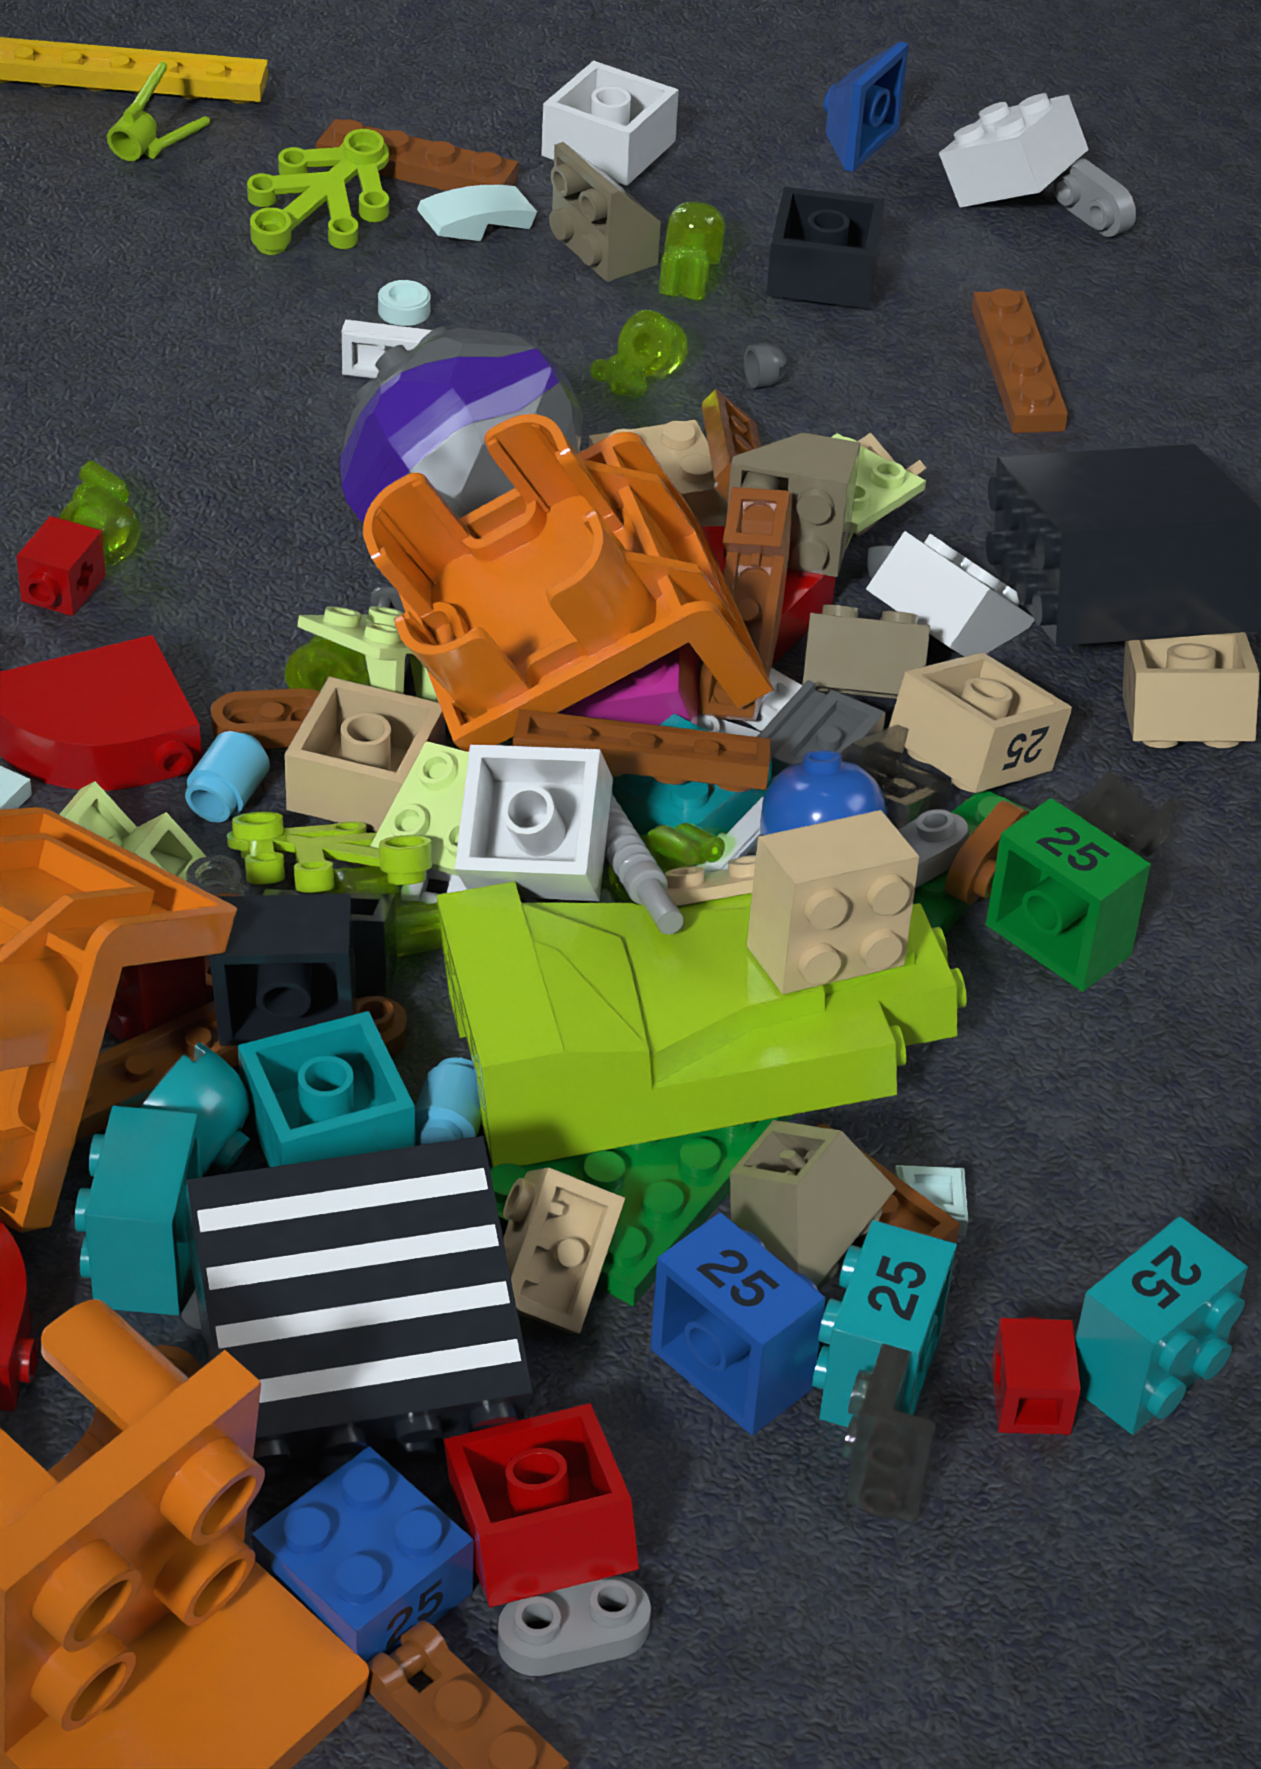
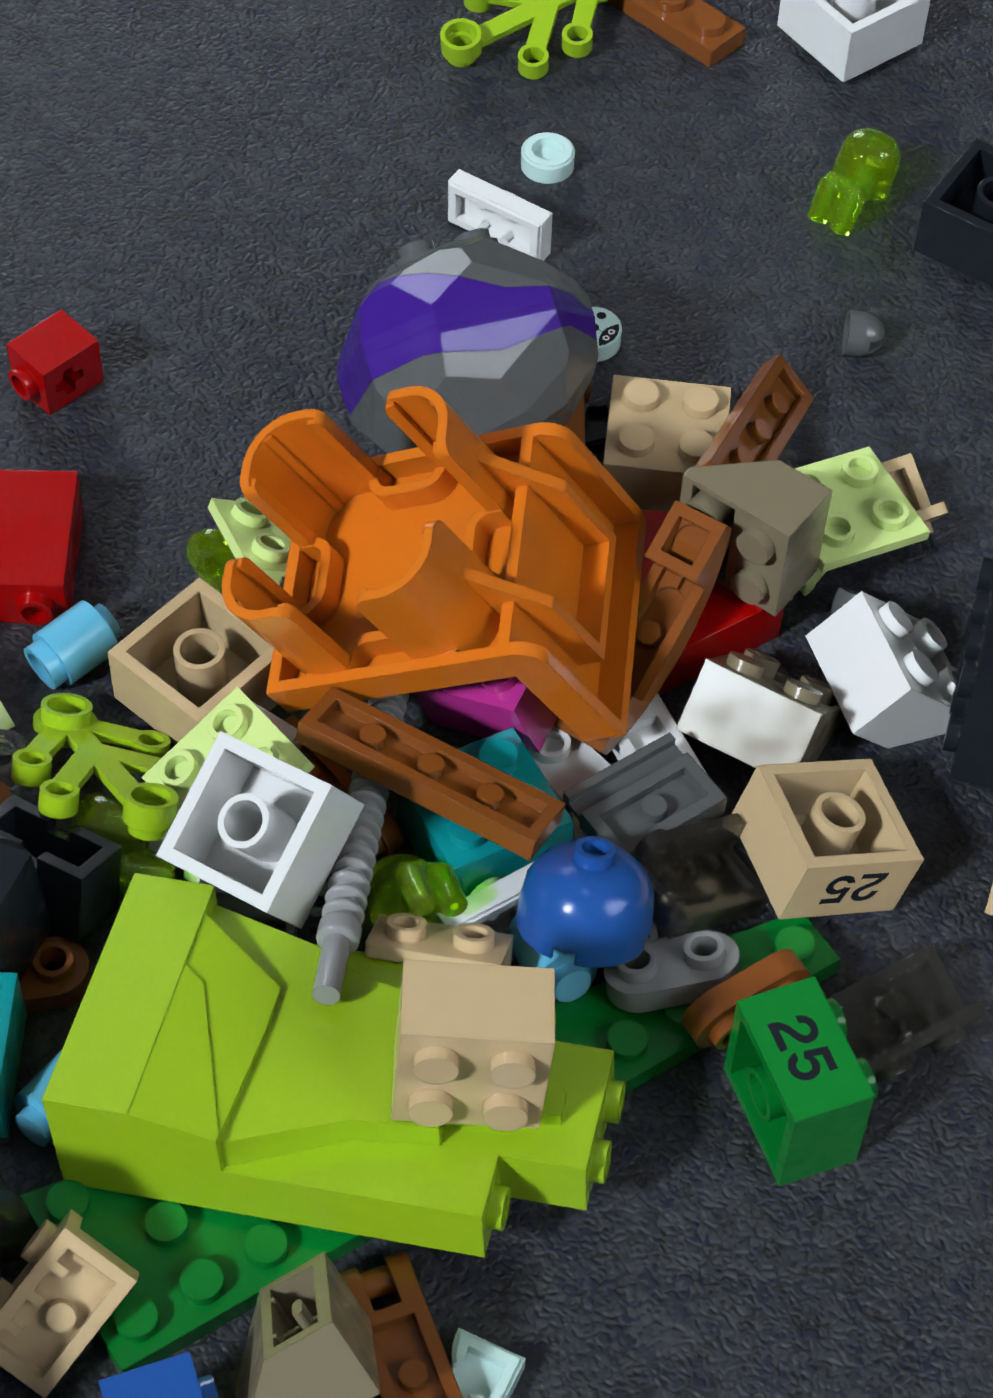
camera: 25 degrees right, 10 degrees up
clear neon green piece [59,460,141,565] -> none
dark orange plate [211,688,320,749] -> none
light aqua slope [417,185,537,241] -> none
dark tan slope [549,142,661,282] -> none
clear neon green piece [590,310,688,398] -> none

